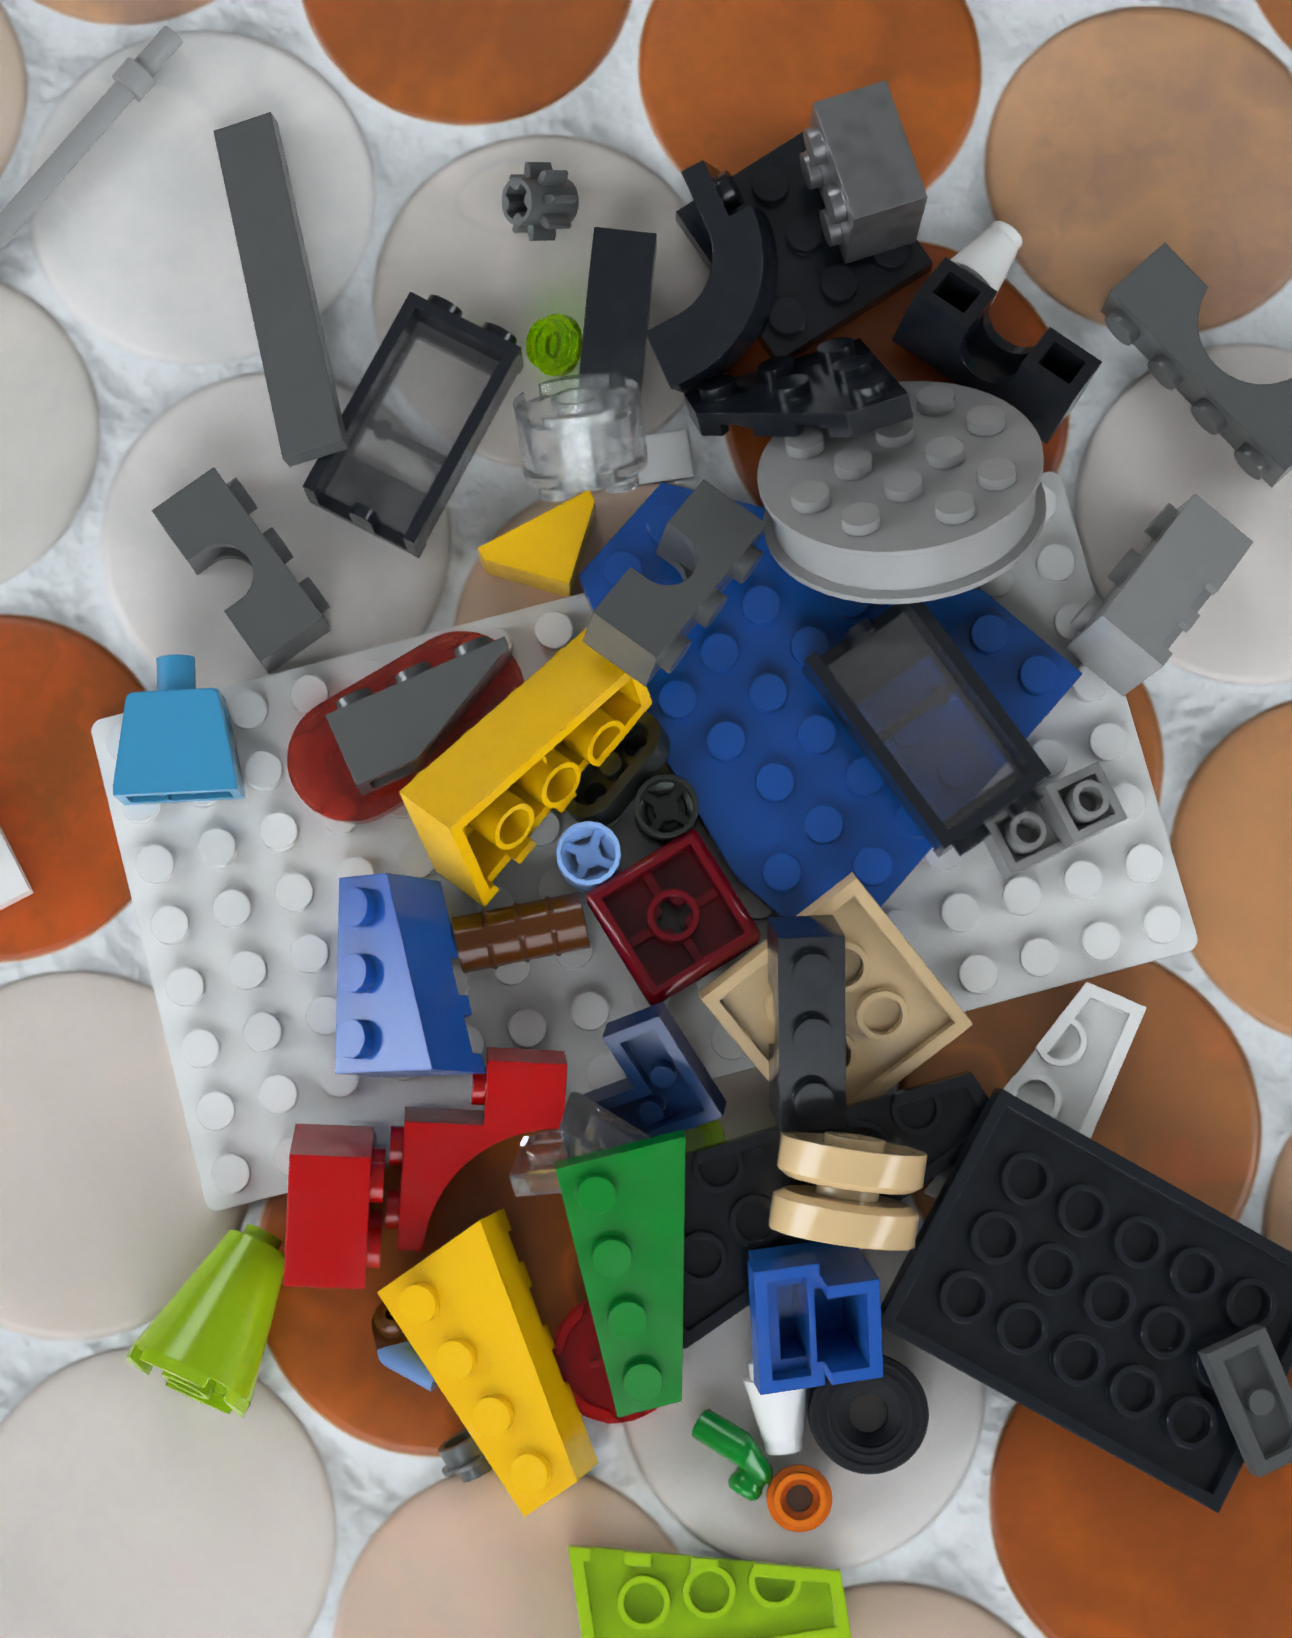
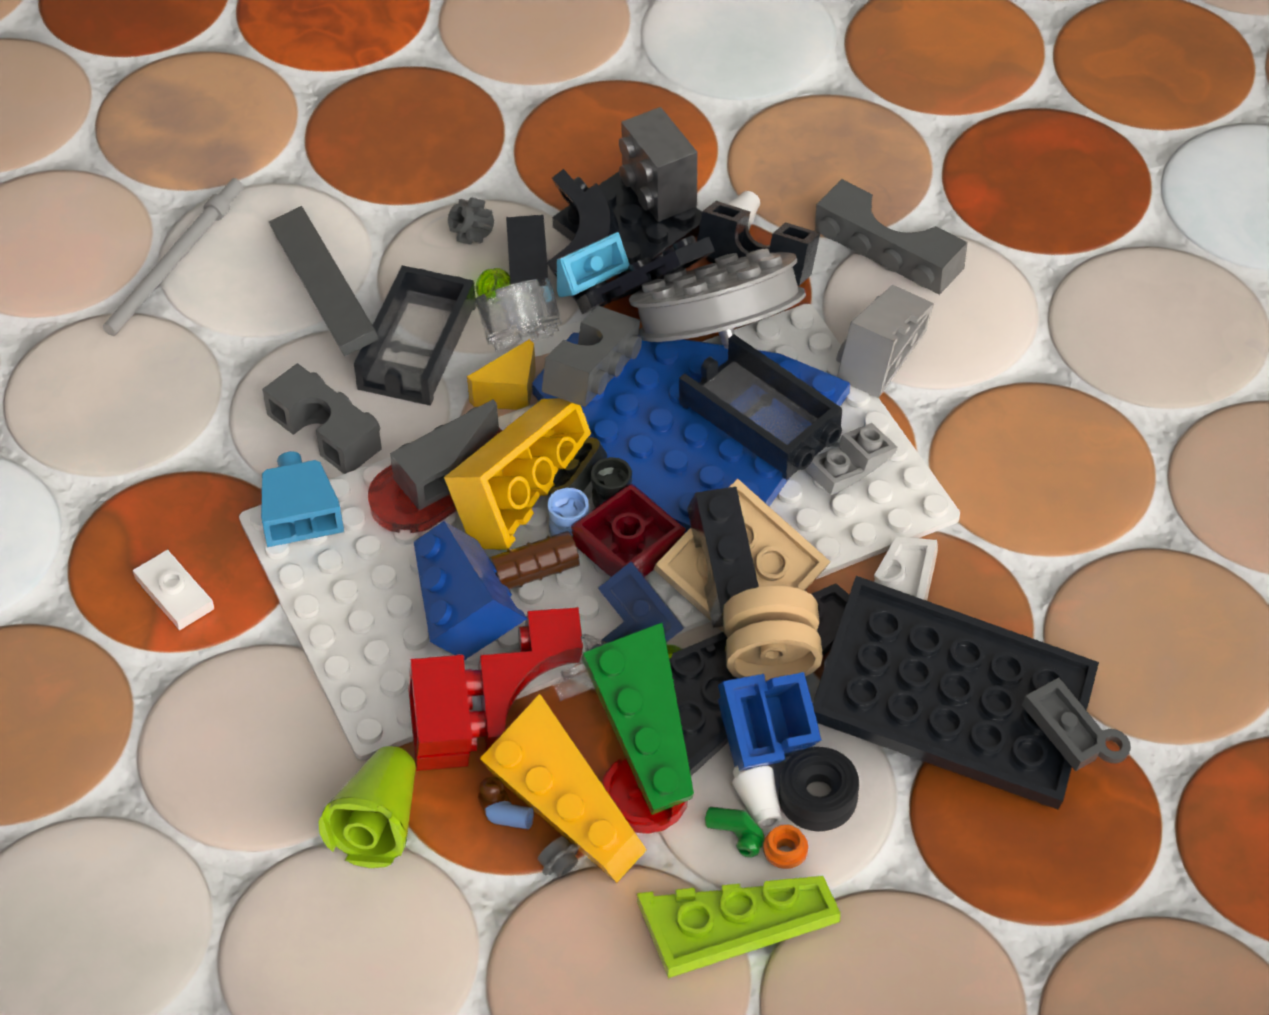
camera: 10 degrees left, 30 degrees down
none -> medium azure slope [557,232,630,297]

